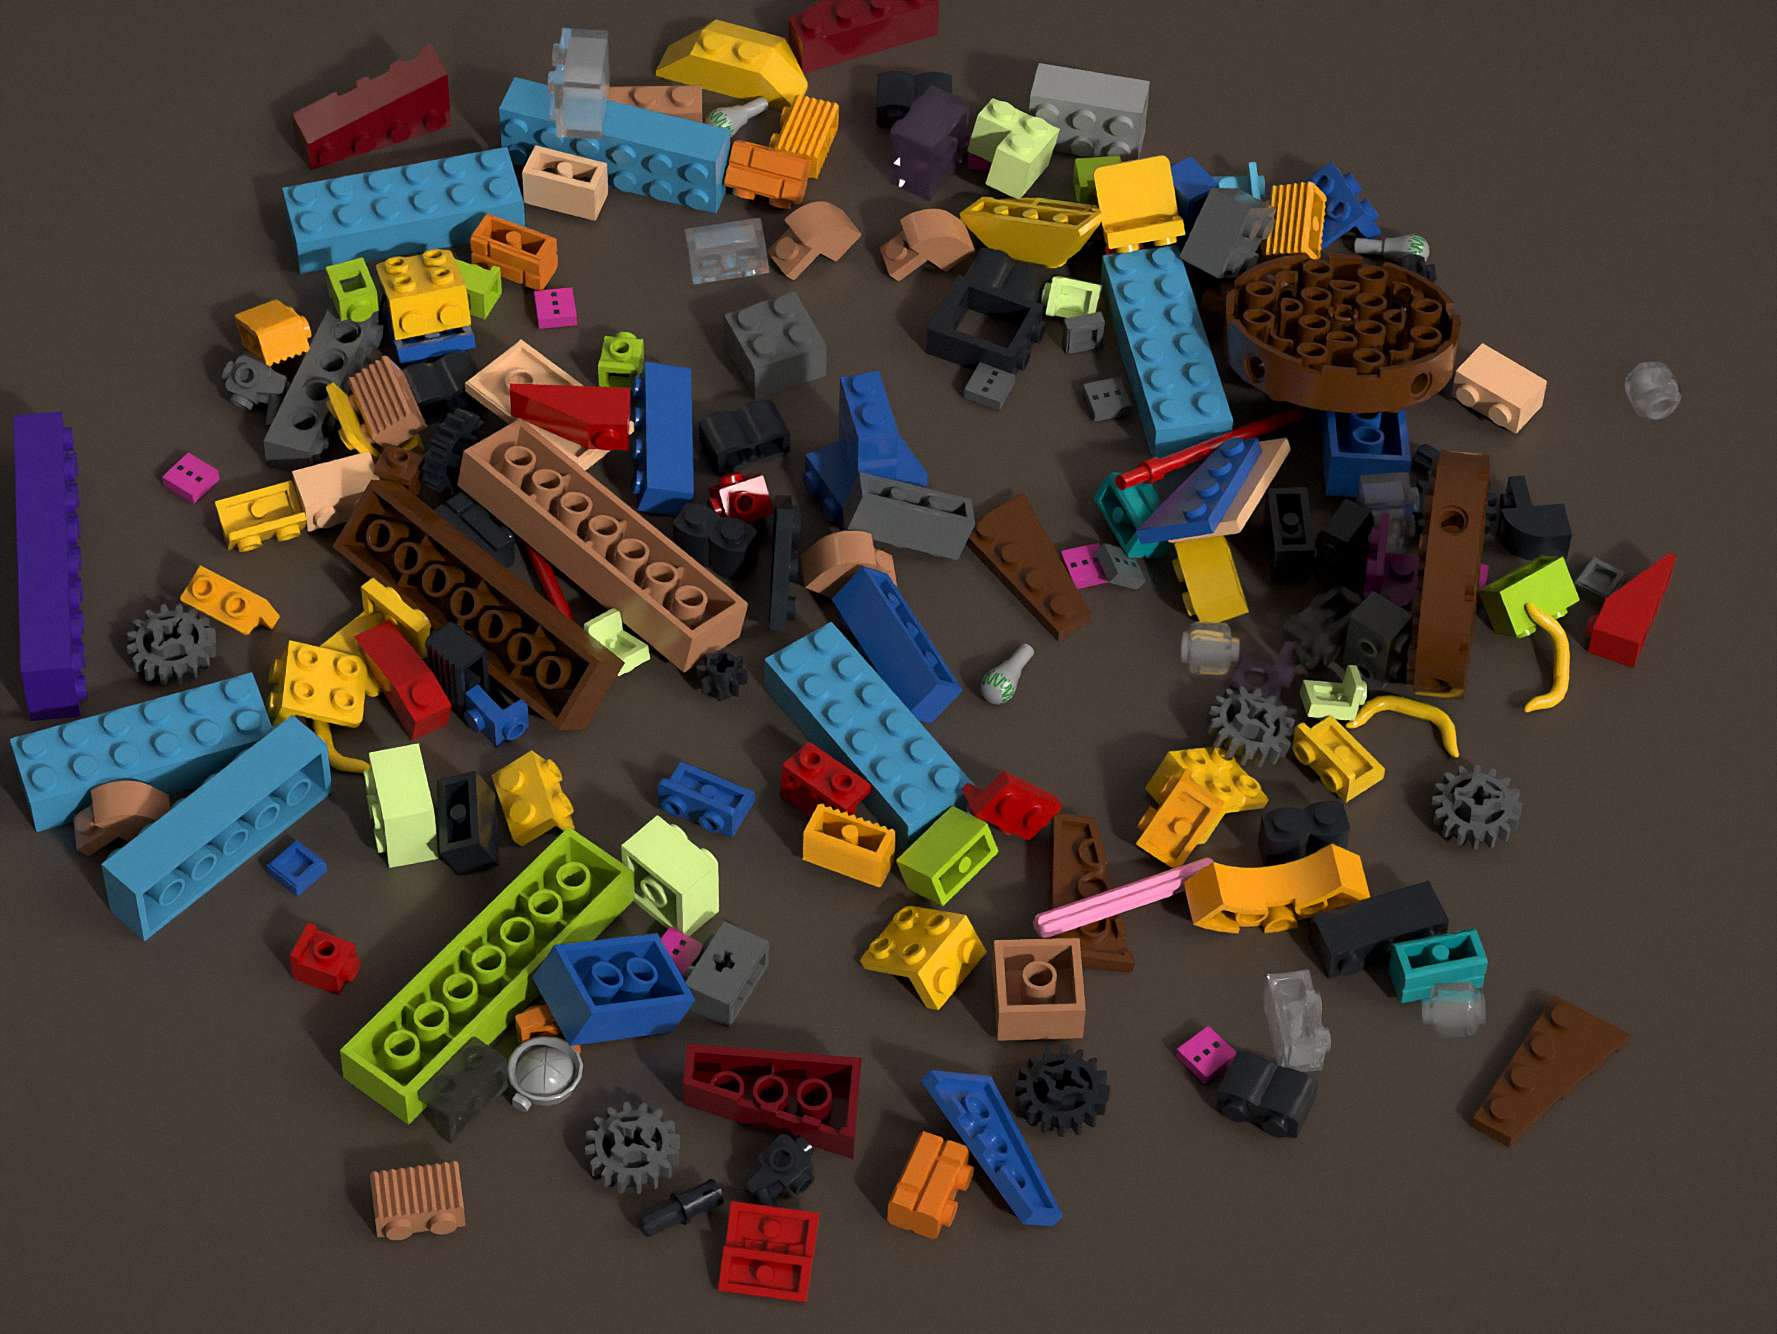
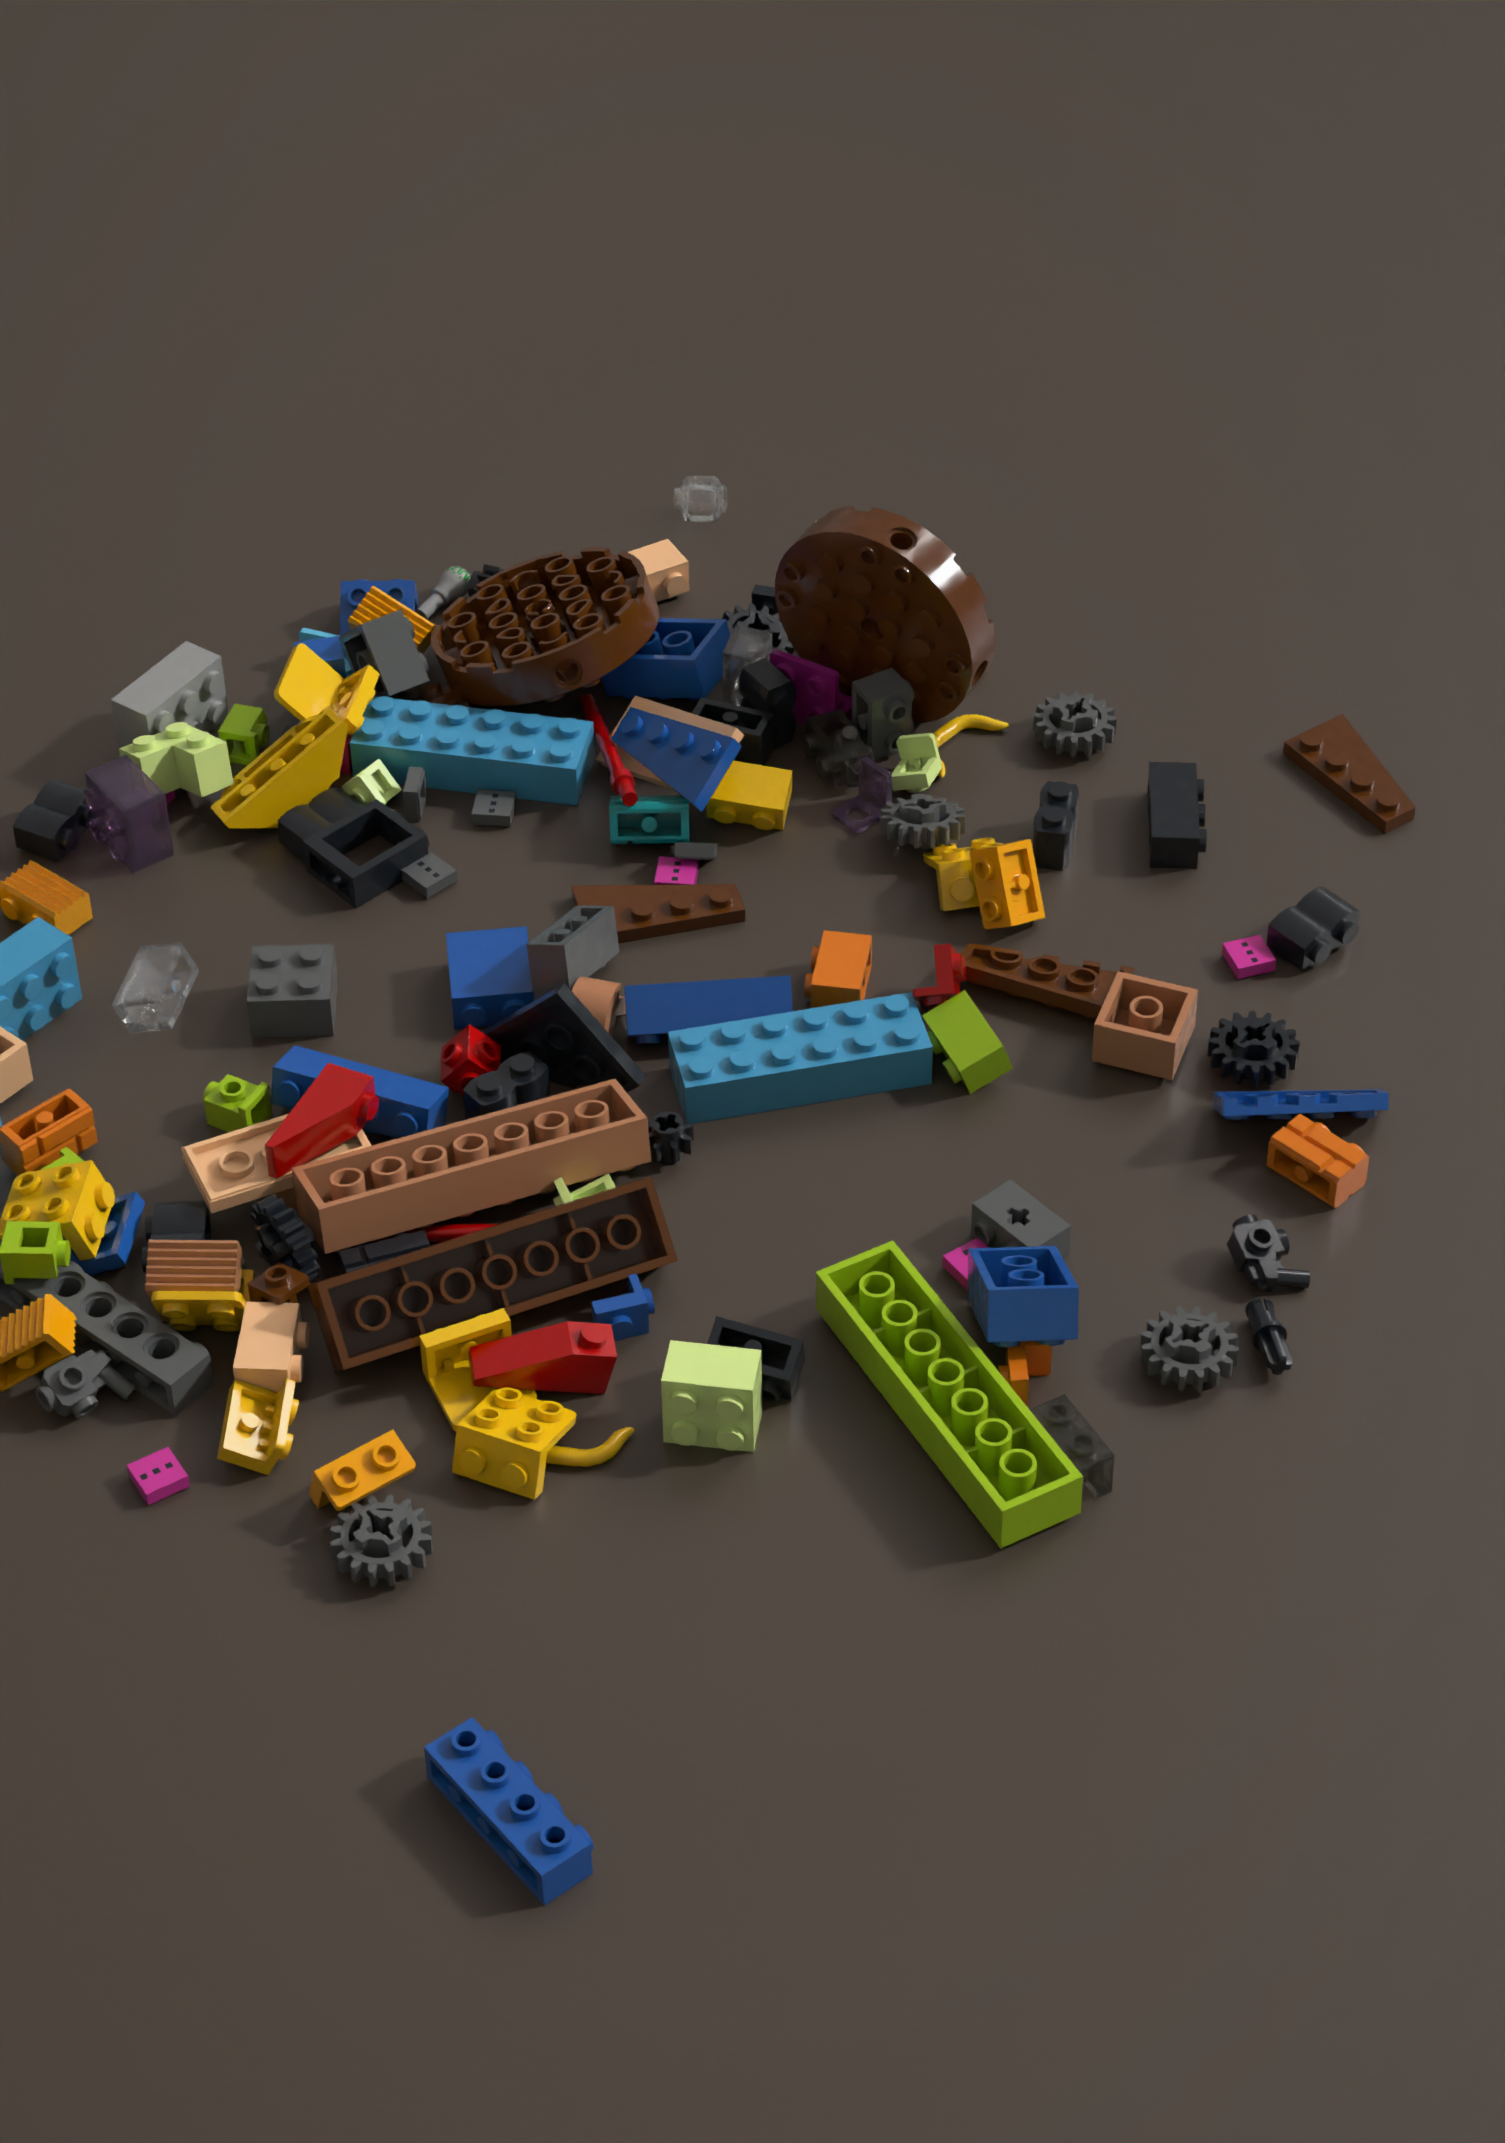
camera: 65 degrees left, 10 degrees down
dark azure brick [10,672,272,832] -> none
dark purple brick [13,411,87,721] -> none
nougat brick [73,781,170,856] -> none
dark azure brick [101,715,333,941] -> none
blue tile [266,840,327,897] -> none
red brick [289,922,360,995] -> none
nougat brick [370,1161,466,1240] -> none
black brick [425,621,491,717] -> none
yellow bracket [491,750,575,847] -> none
light grey hat [507,1036,583,1106] -> none
light grey piece [512,1093,532,1112] -> none
dark pink tile [534,287,577,329] -> none
yellowish green brick [621,815,719,937] -> none
blue bracket [657,761,755,838] -> none
dark red wedge [683,1043,862,1159] -> none
black brick [699,400,791,474] -> none
red slope [718,1201,820,1302] -> none
orange brick [724,140,813,209] -> none
nougat brick [767,201,862,280] -> none
red bracket [779,742,871,818] -> none
light orange brick [802,803,895,888] -> none
blue brick [839,371,898,484] -> none
yellow bracket [860,906,987,1010] -> none
nougat brick [880,209,975,282] -> none
light grey piece [979,644,1034,705] -> none
bright pink axle [1033,858,1214,938] -> none
clear head [1180,622,1240,675] -> none
light orange brick [1184,844,1370,933] -> none
clear brick [1262,970,1331,1072] -> none
yellow bracket [1292,716,1385,803] -> none
teal brick [1388,928,1488,1004] -> none
clear head [1422,981,1486,1038] -> none
none -> orange brick [804,930,872,1008]

